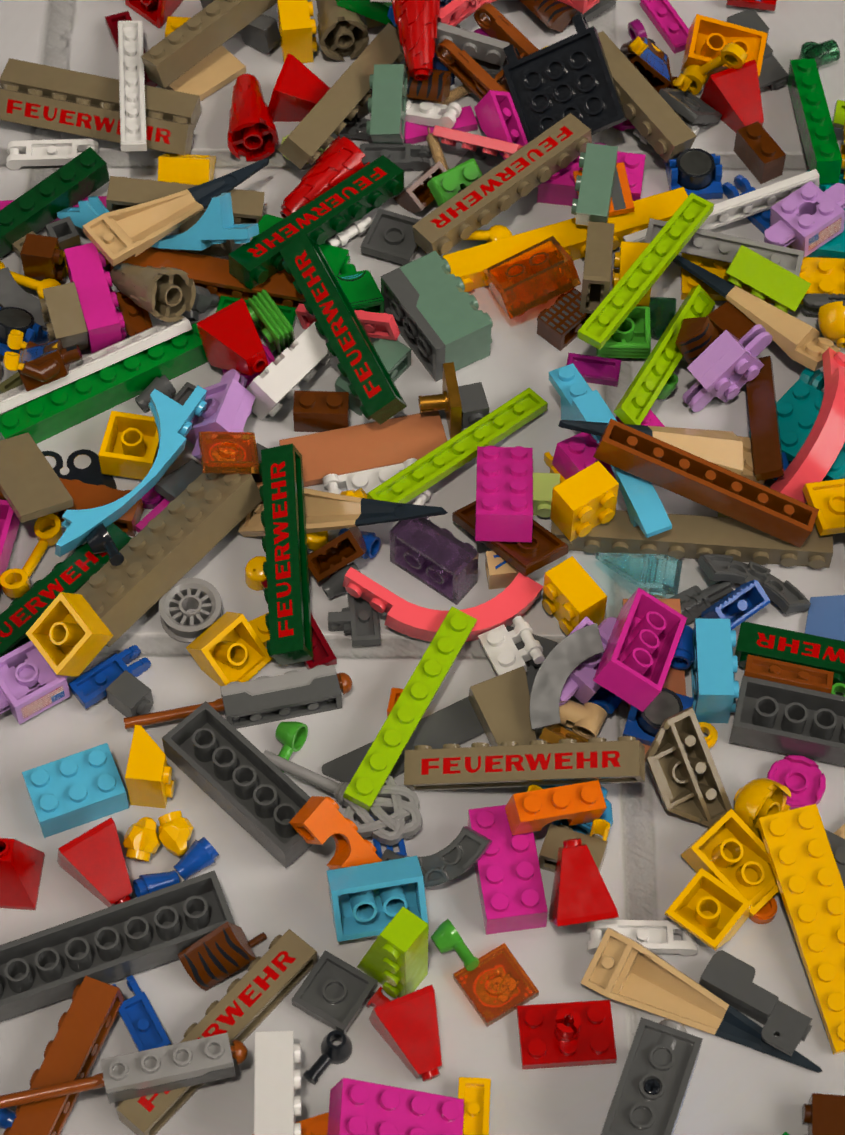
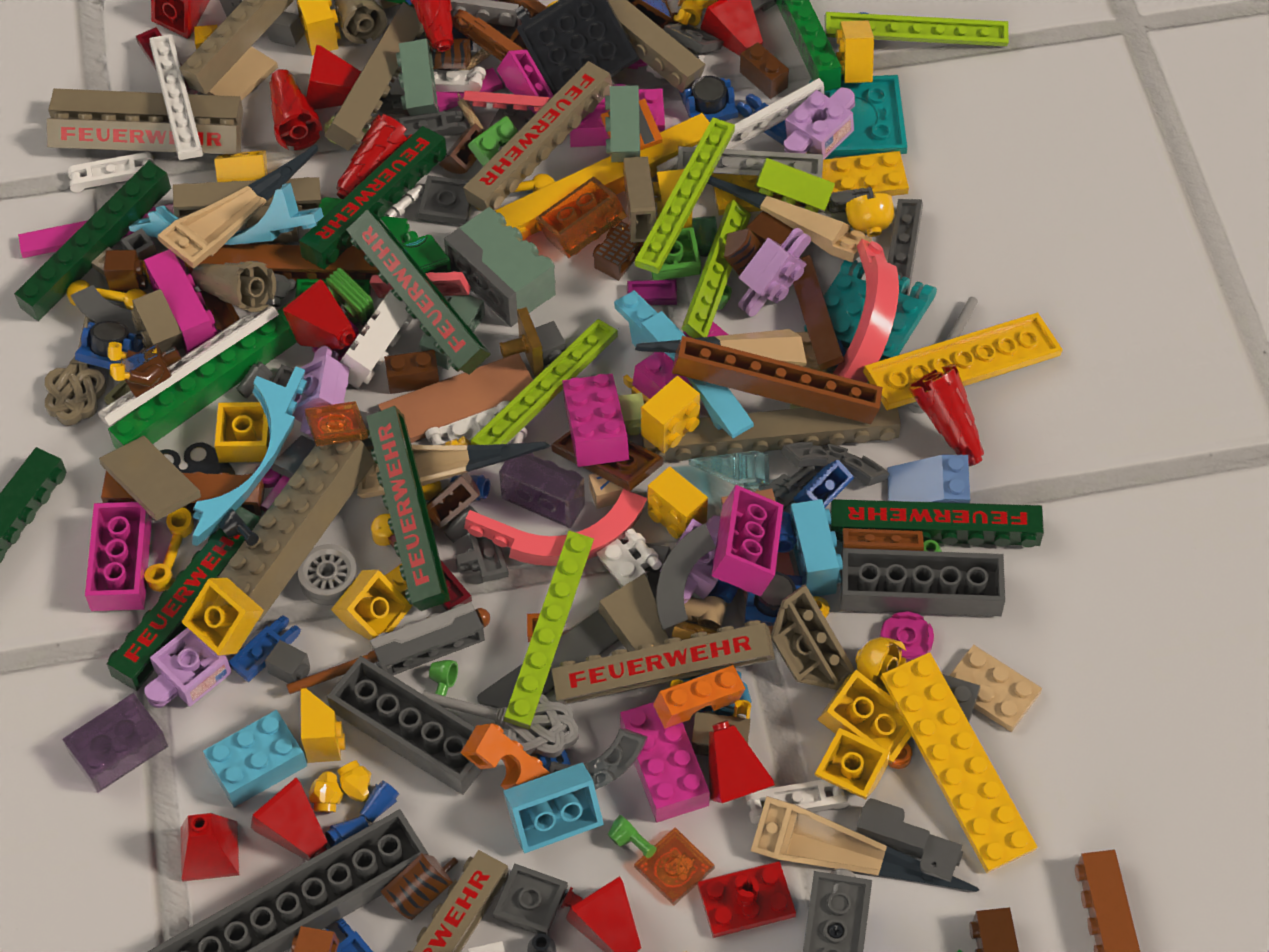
camera: 10 degrees left, 0 degrees up
lime wedge [357,907,428,998] -> none

